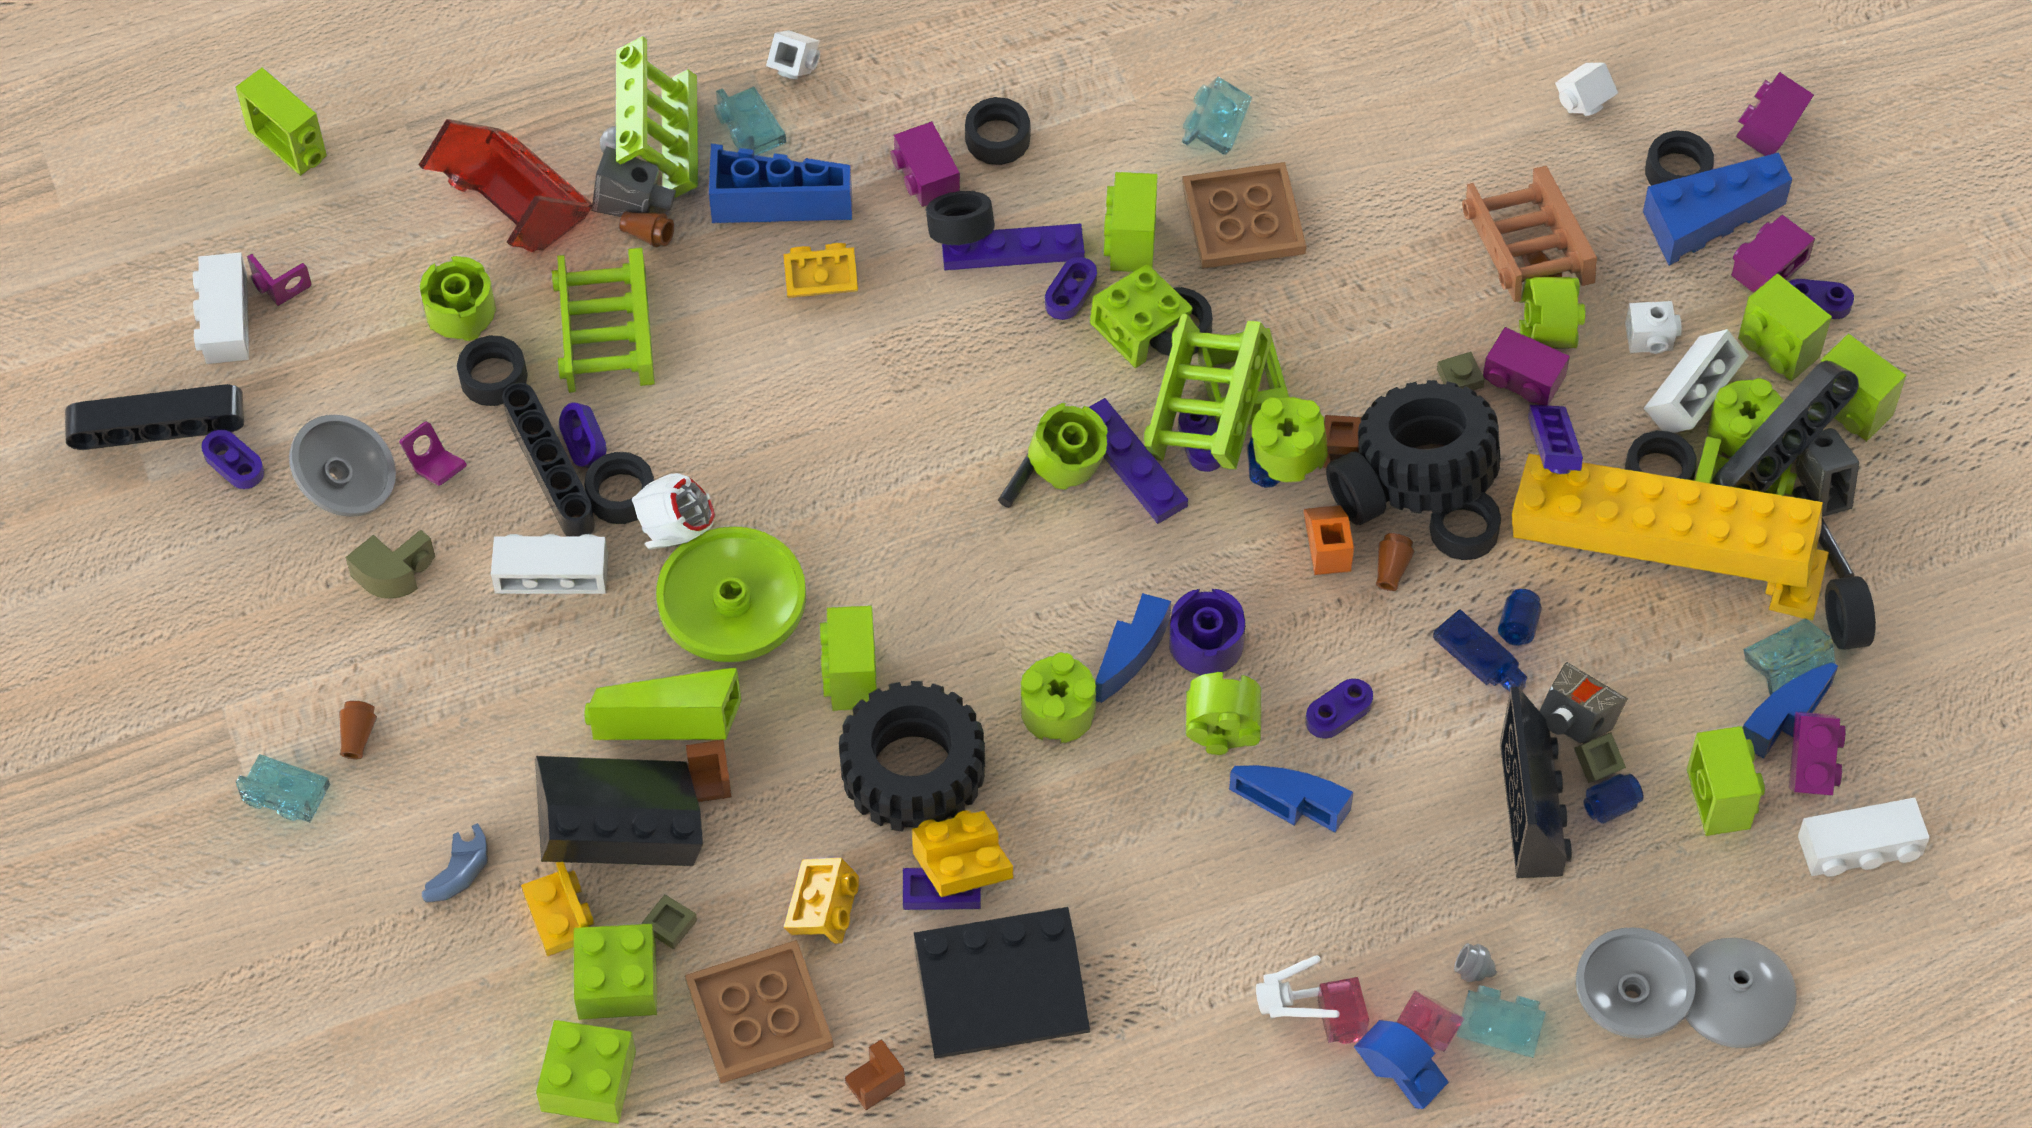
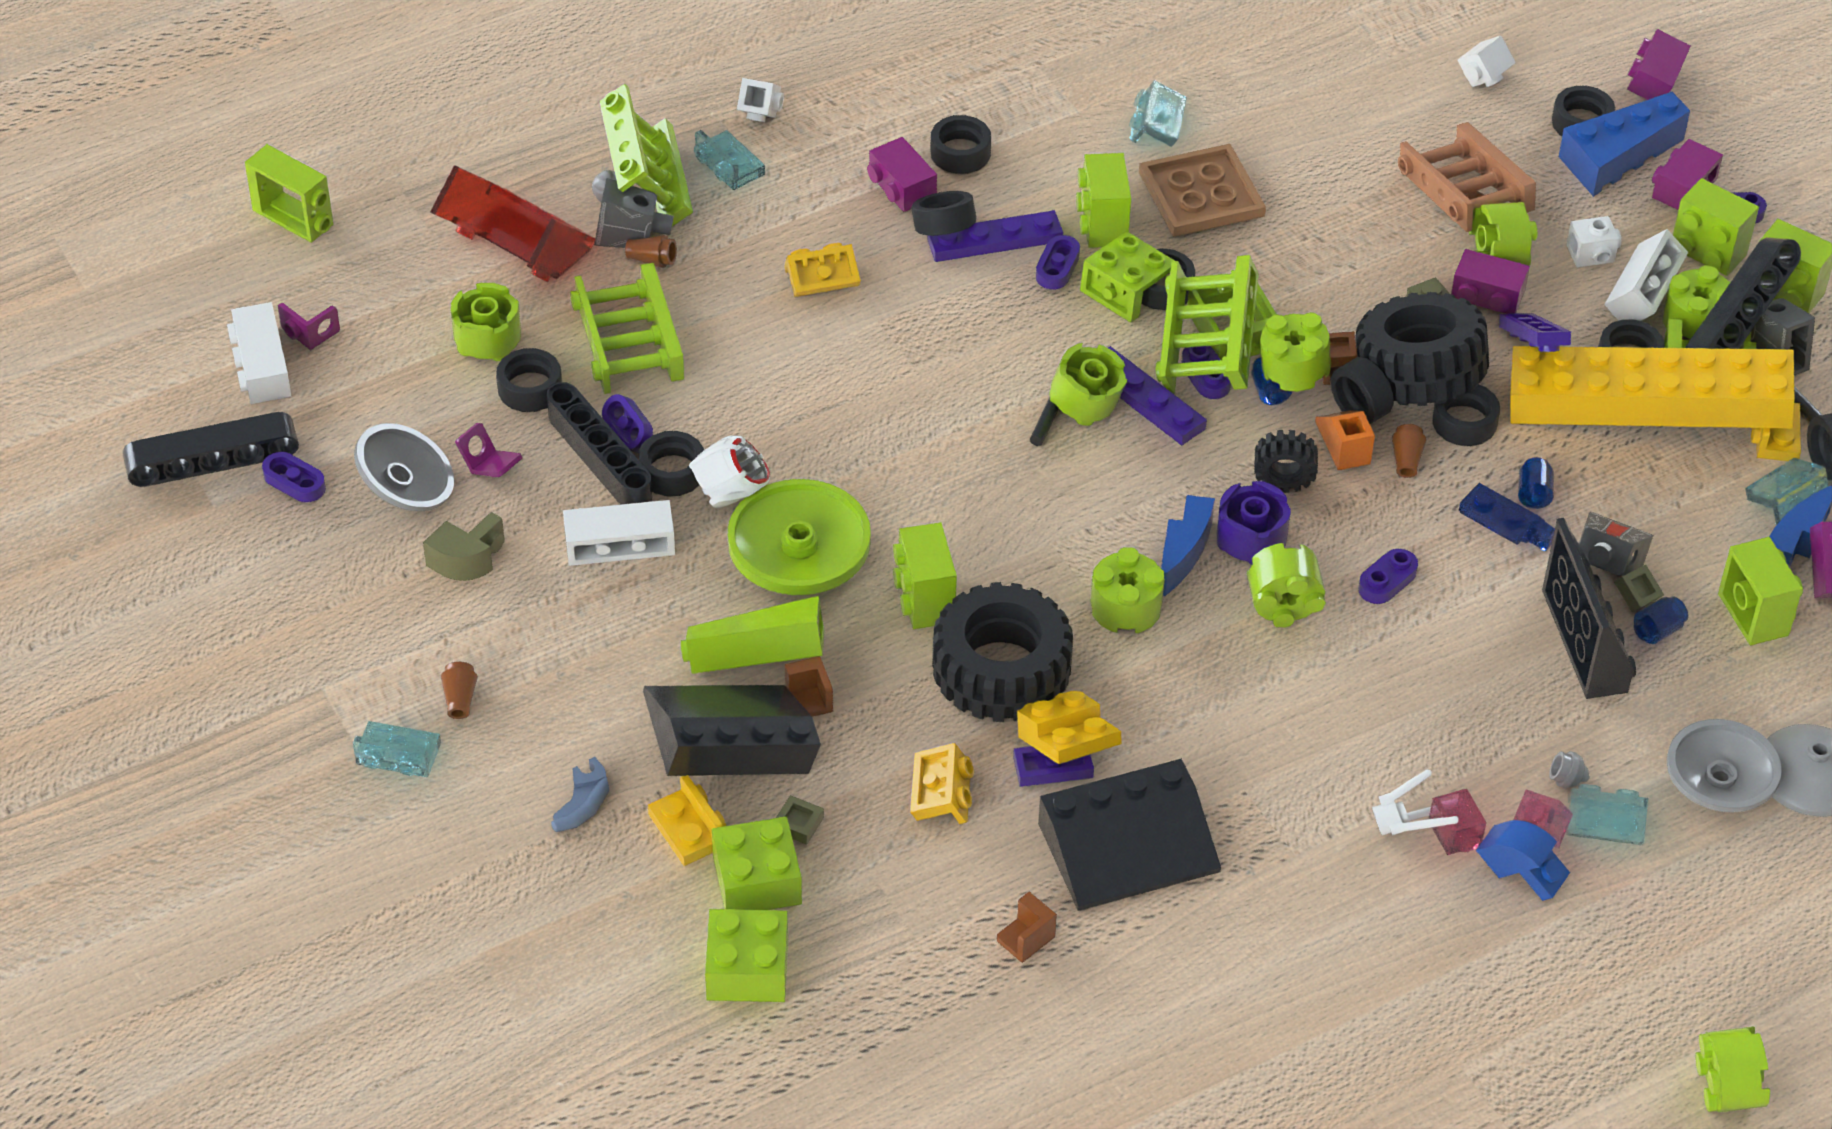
camera: 10 degrees left, 10 degrees down
medium nougat plate [685,940,834,1084] -> none
blue wedge [709,143,852,223] -> none
blue slope [1229,765,1353,833] -> none
none -> black tyre [1254,430,1318,493]

